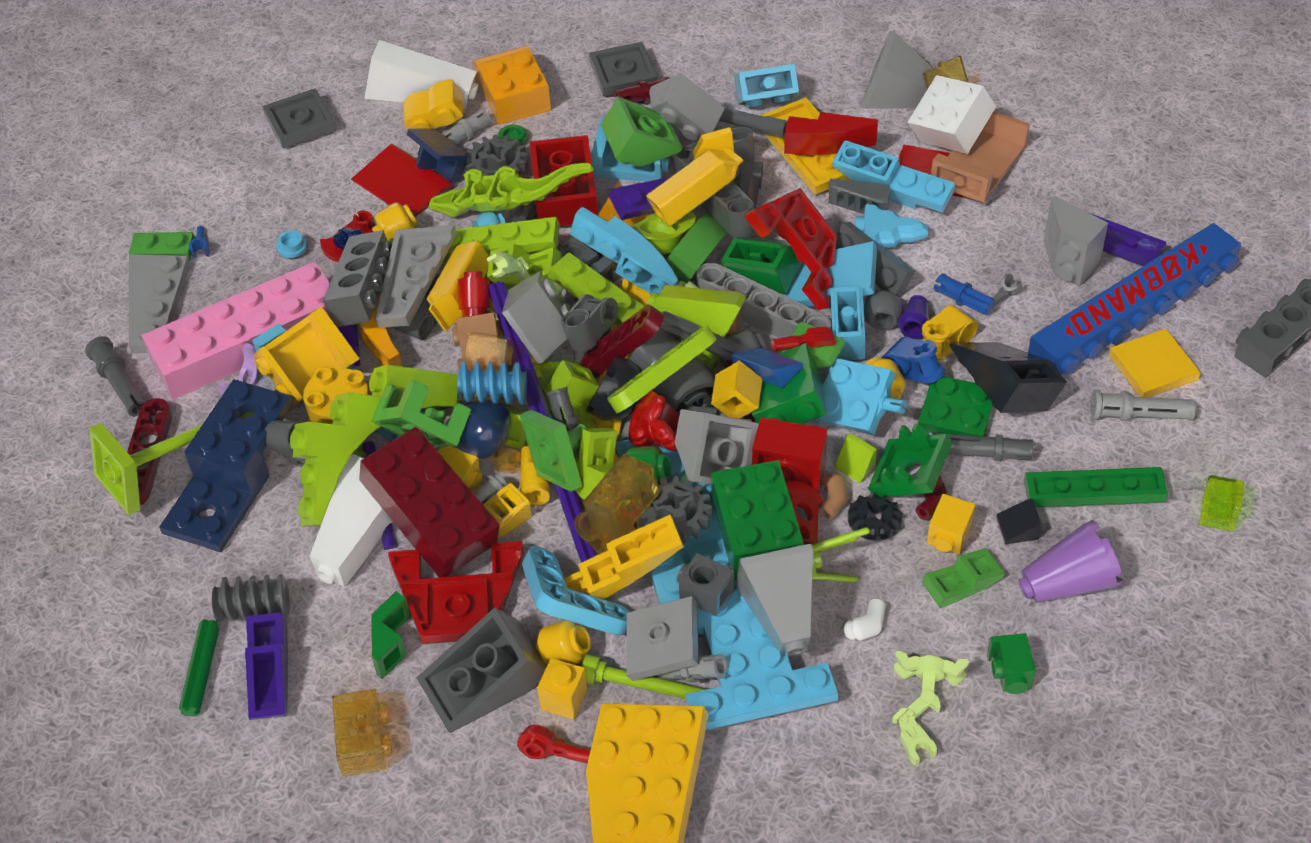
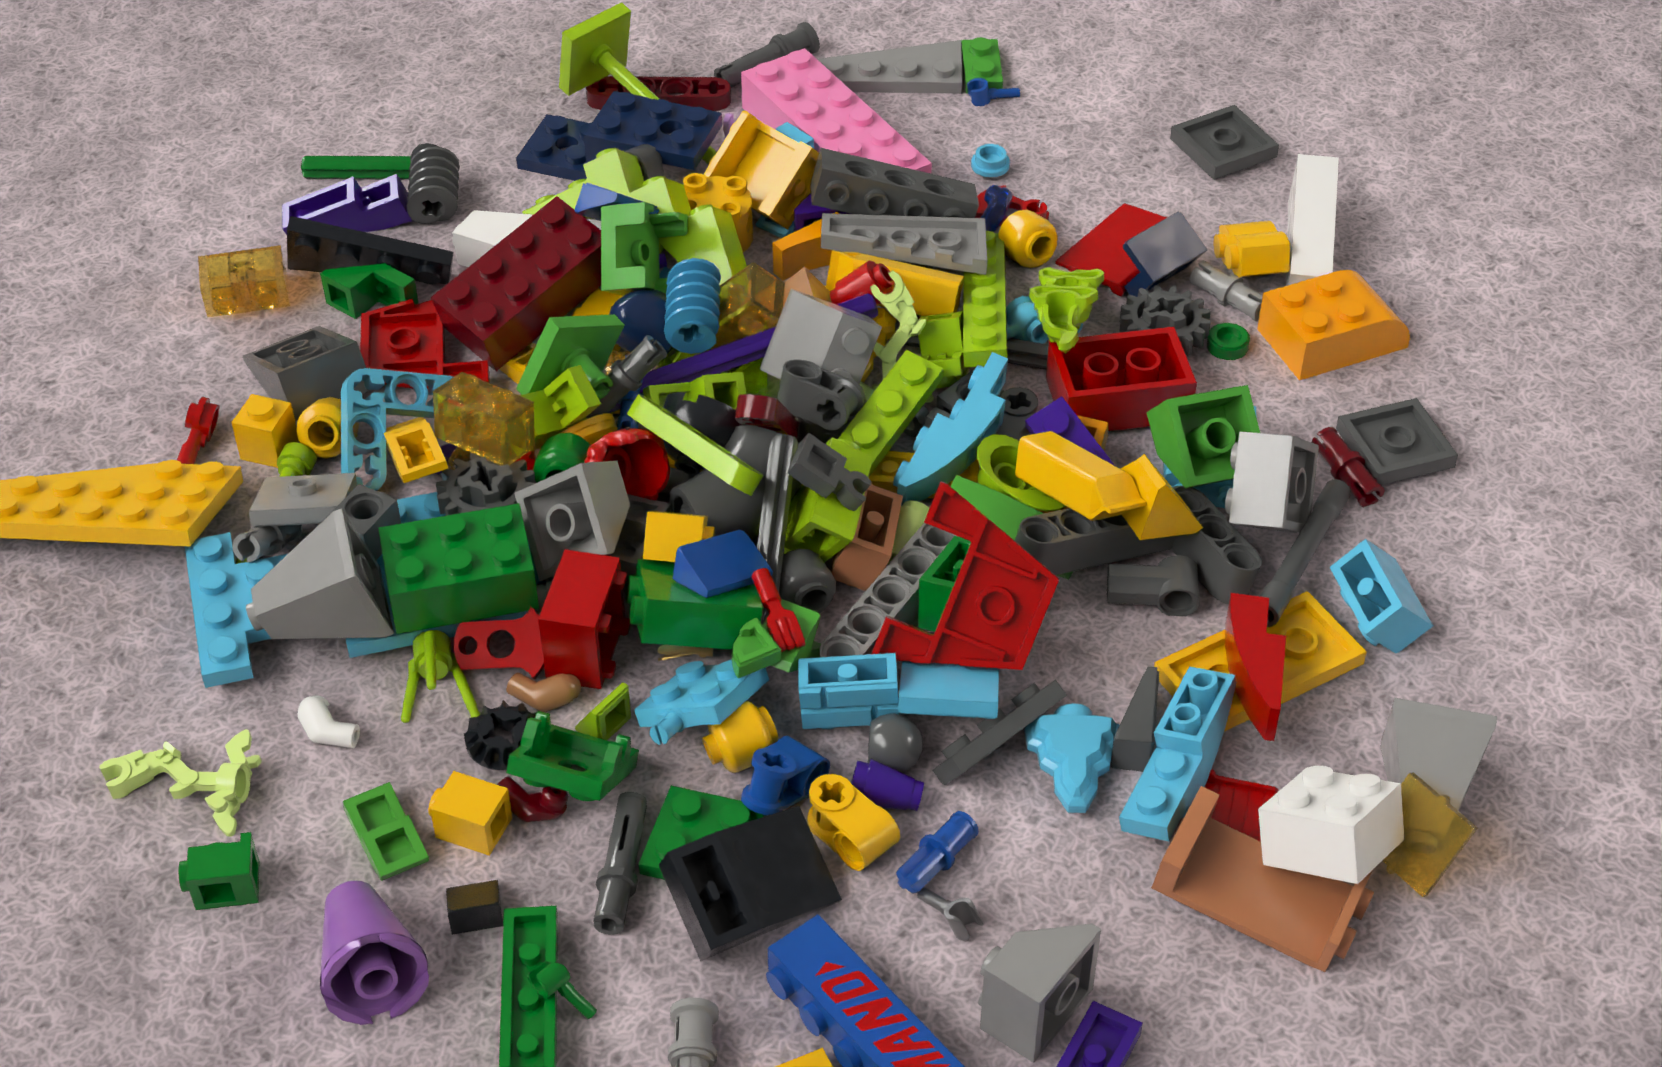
camera: 85 degrees right, 5 degrees down
none -> black wing [287,216,454,285]
none -> green hand [527,961,597,1019]
none -> slope [575,182,659,221]
none -> bright green tile [731,617,782,679]
none -> dark grey plate [787,433,872,511]

